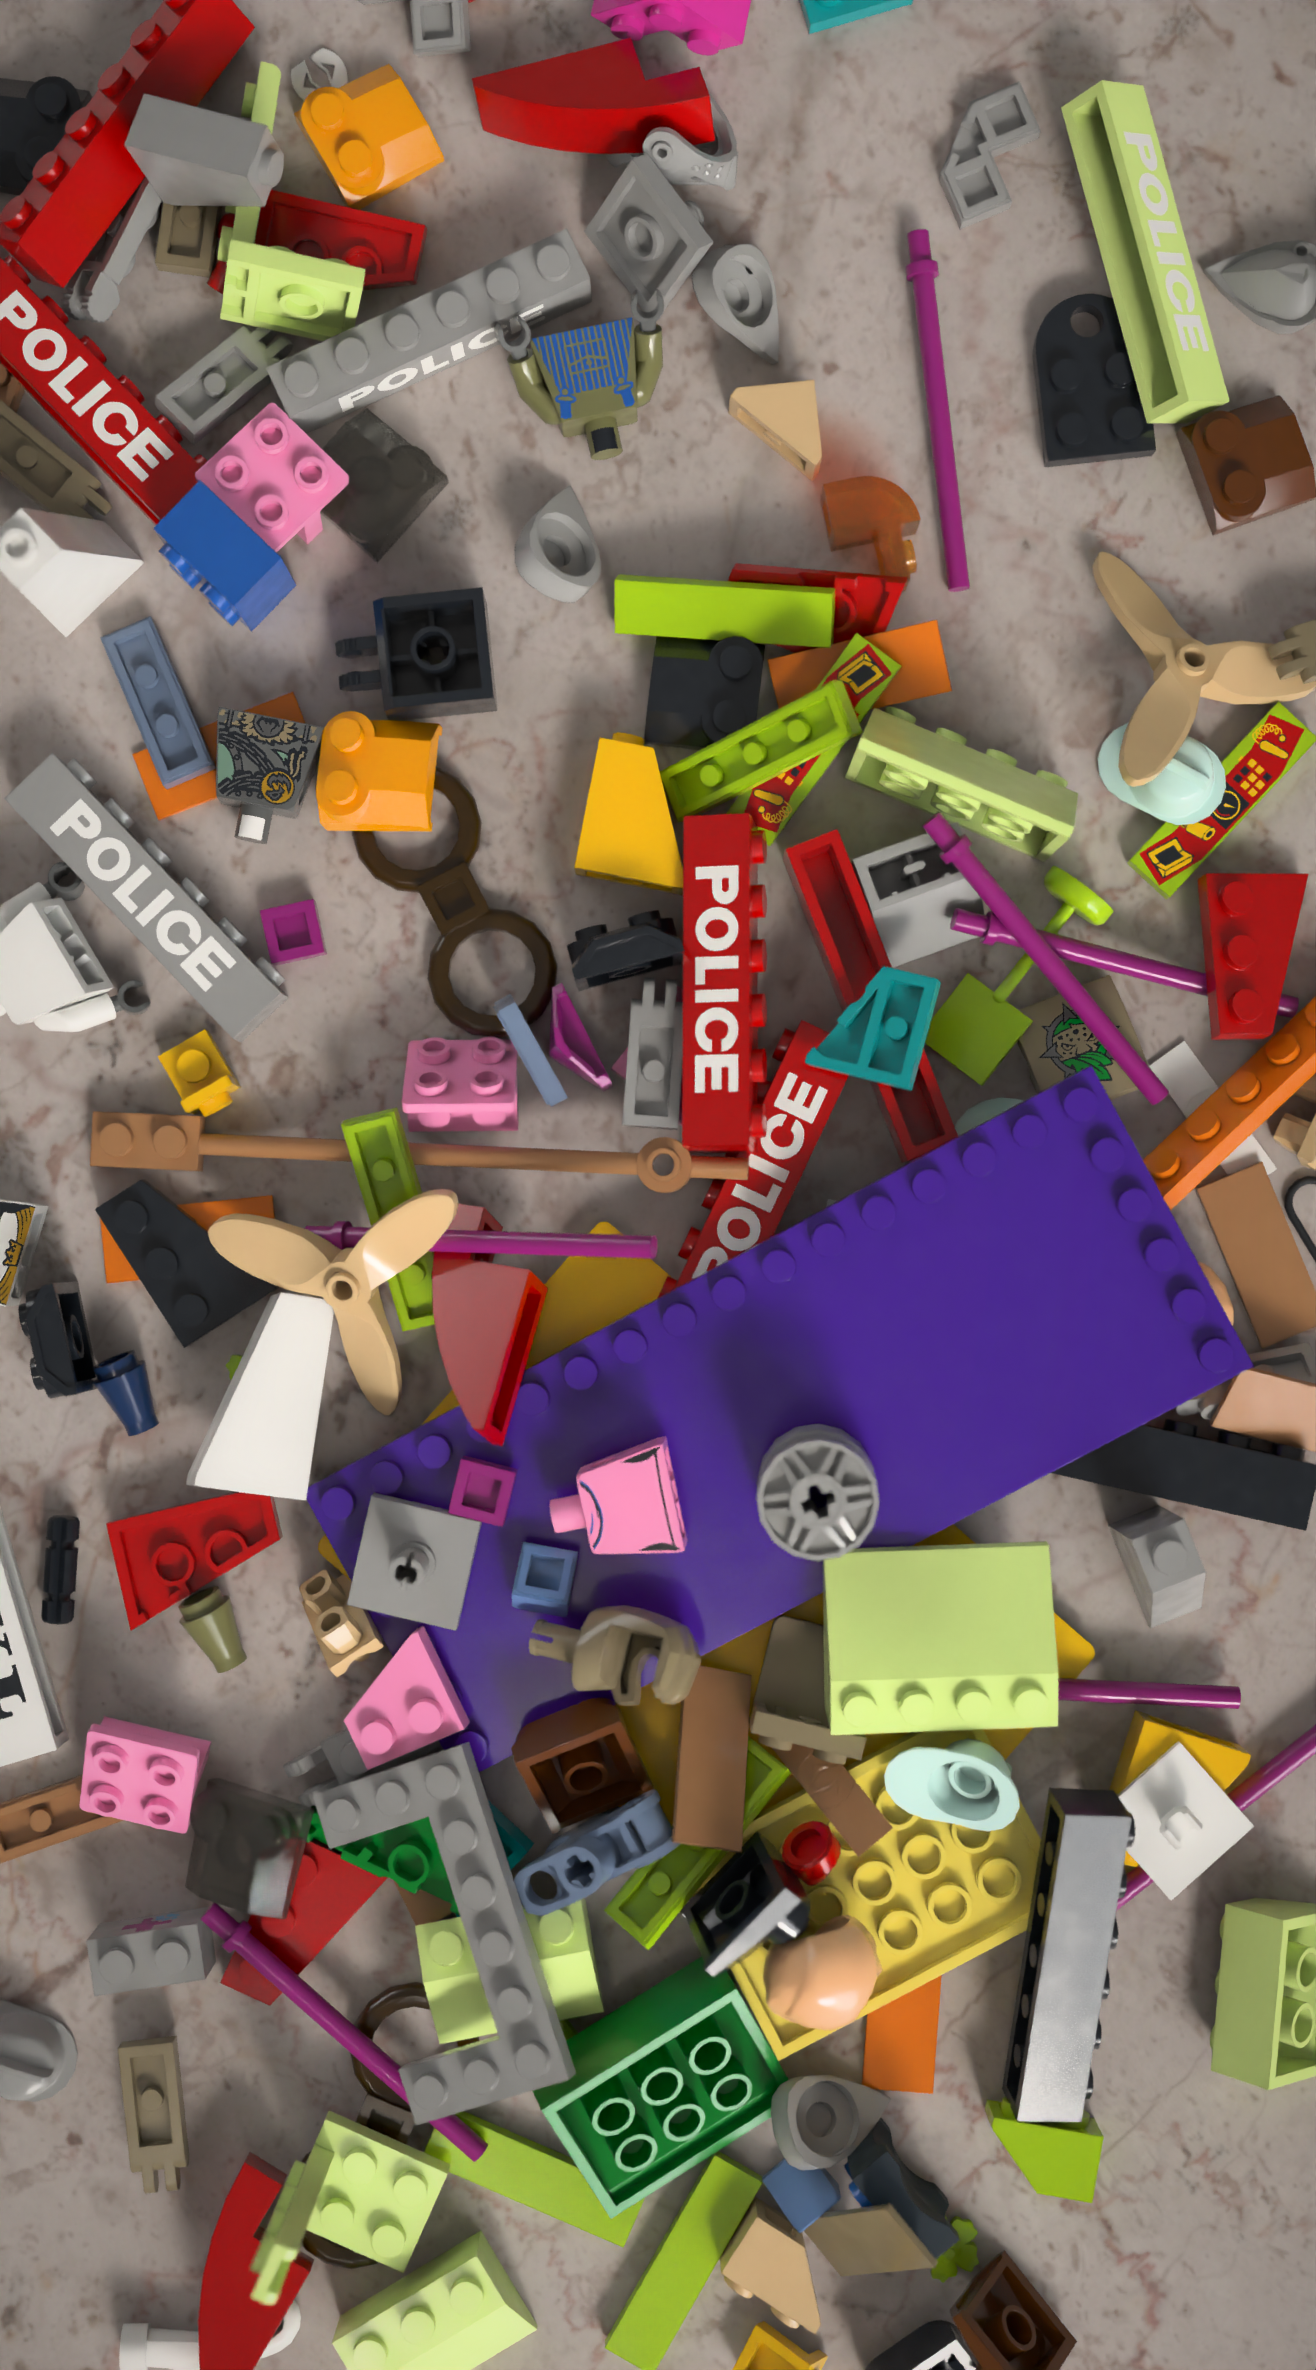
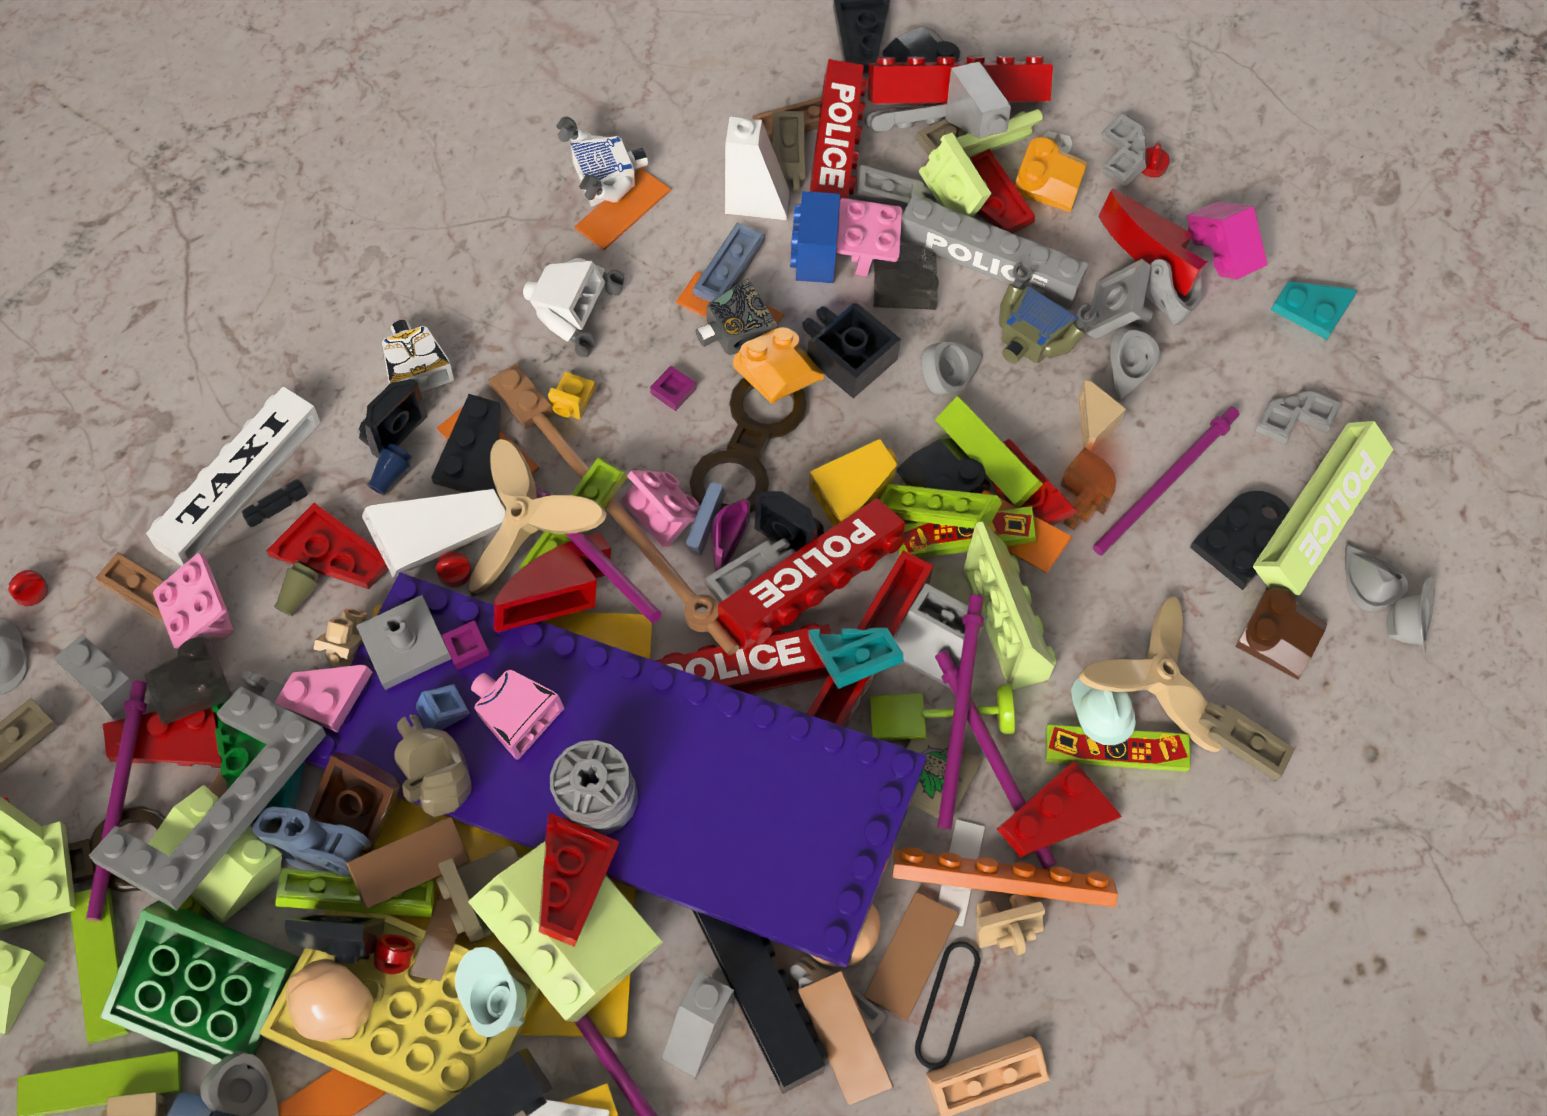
camera: 50 degrees right, 25 degrees down
light grey brick [4,753,288,1043] -> none
none -> red tile [436,552,472,588]
none -> red wing [538,812,619,947]

